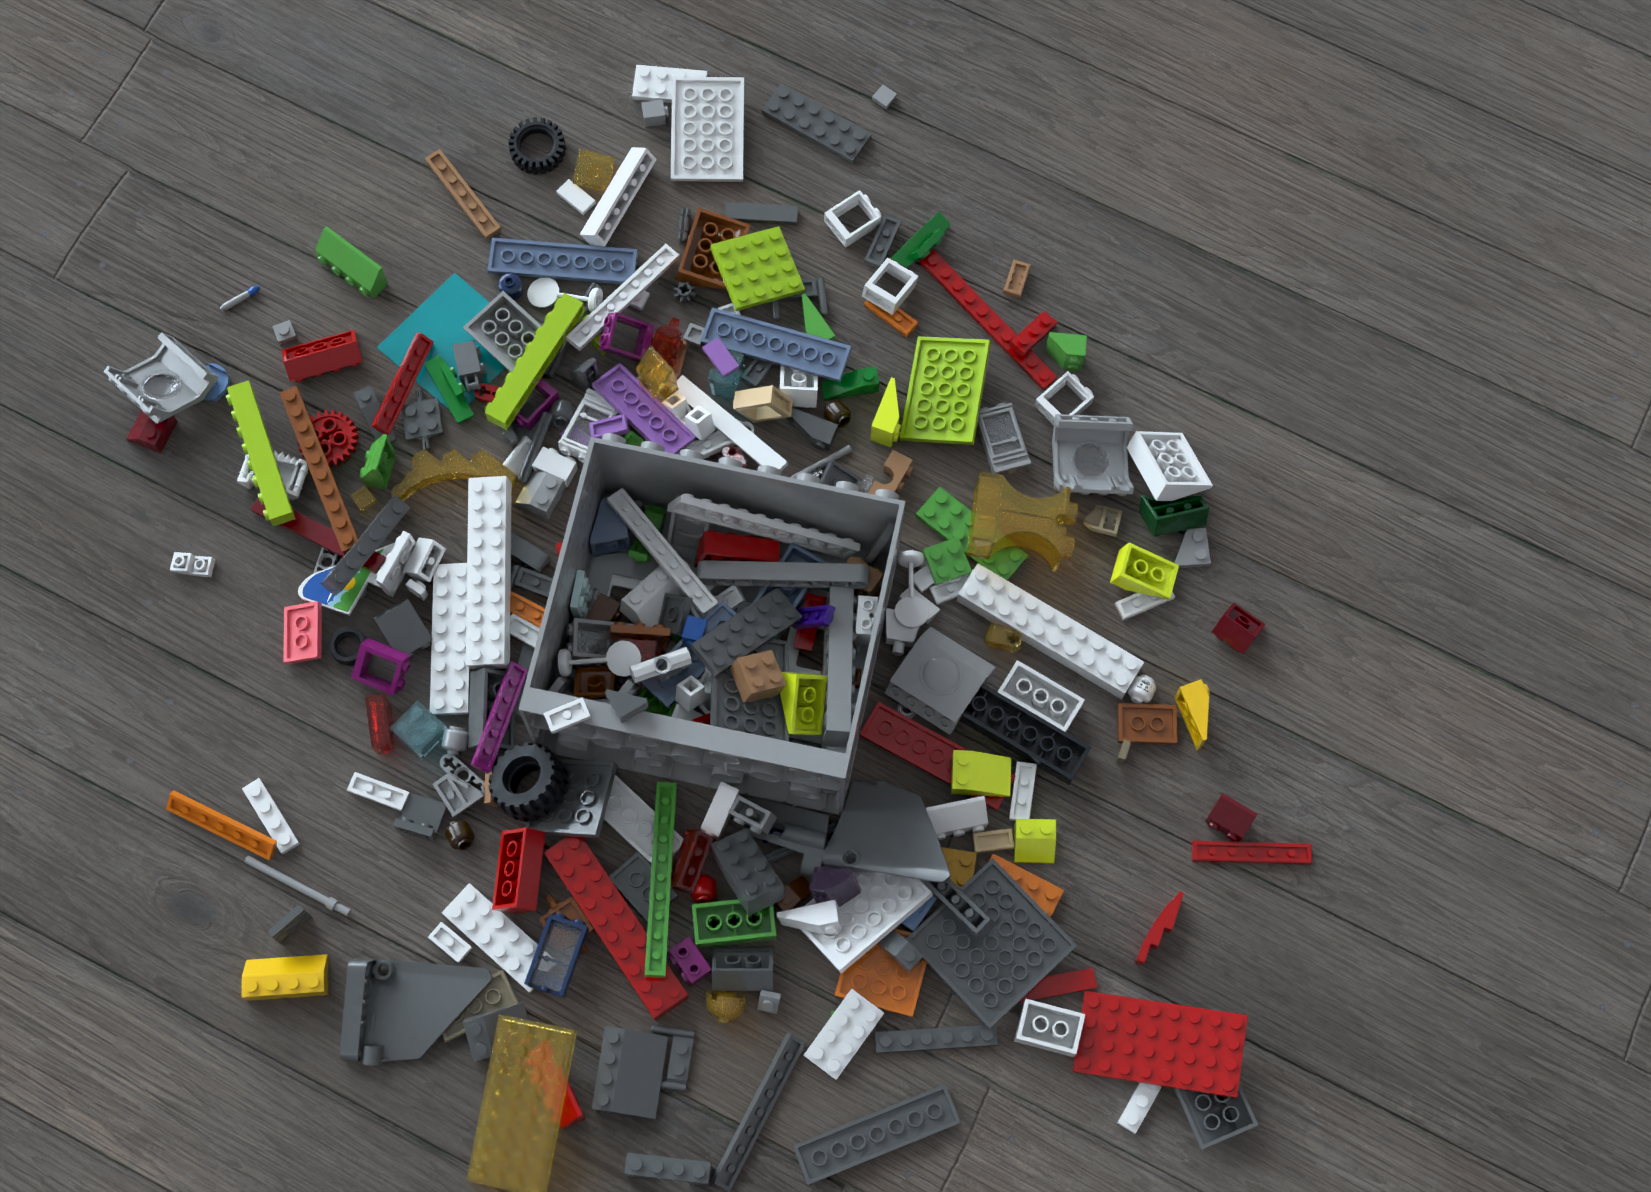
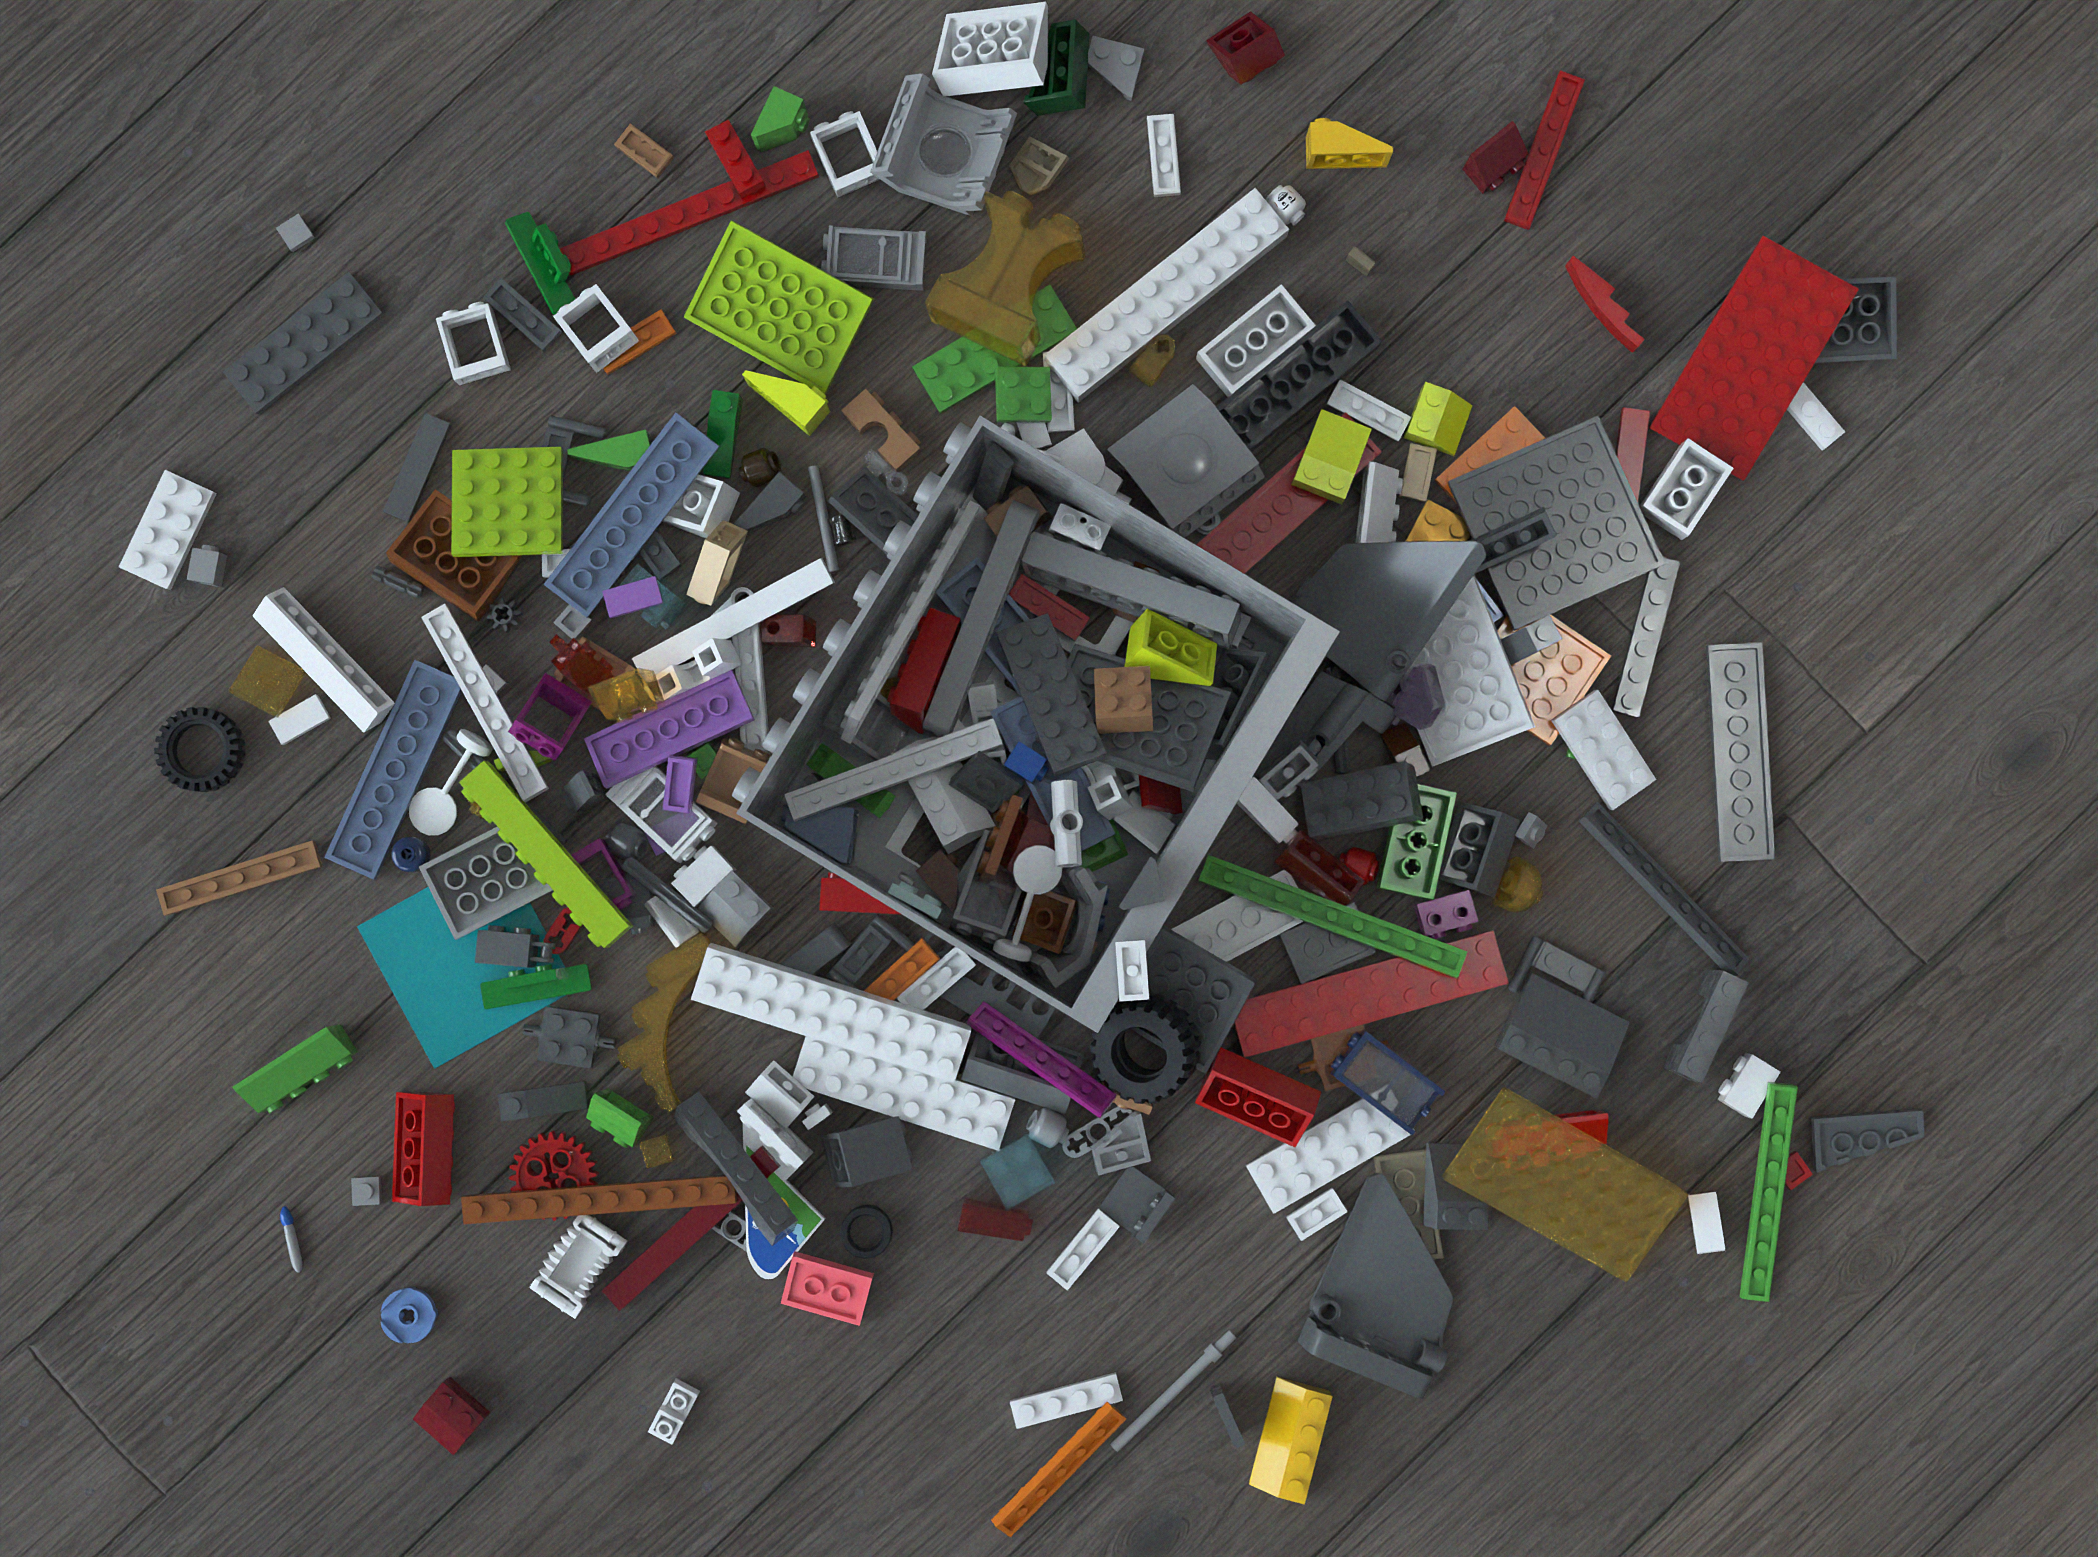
camera: 65 degrees left, 15 degrees up
light grey panel [103,332,219,424] -> none
lime brick [226,380,295,527] -> none
magenta window [351,638,411,695] -> none
red tile [371,332,434,436] -> none
dark brown head [445,820,475,850] -> none
white plate [671,77,744,182] -> none
white slope [777,900,843,934] -> none
dark purple plate [792,604,836,630] -> none
neon yellow slope [1110,543,1179,599] -> none
dark orange plate [1117,703,1177,745] -> none

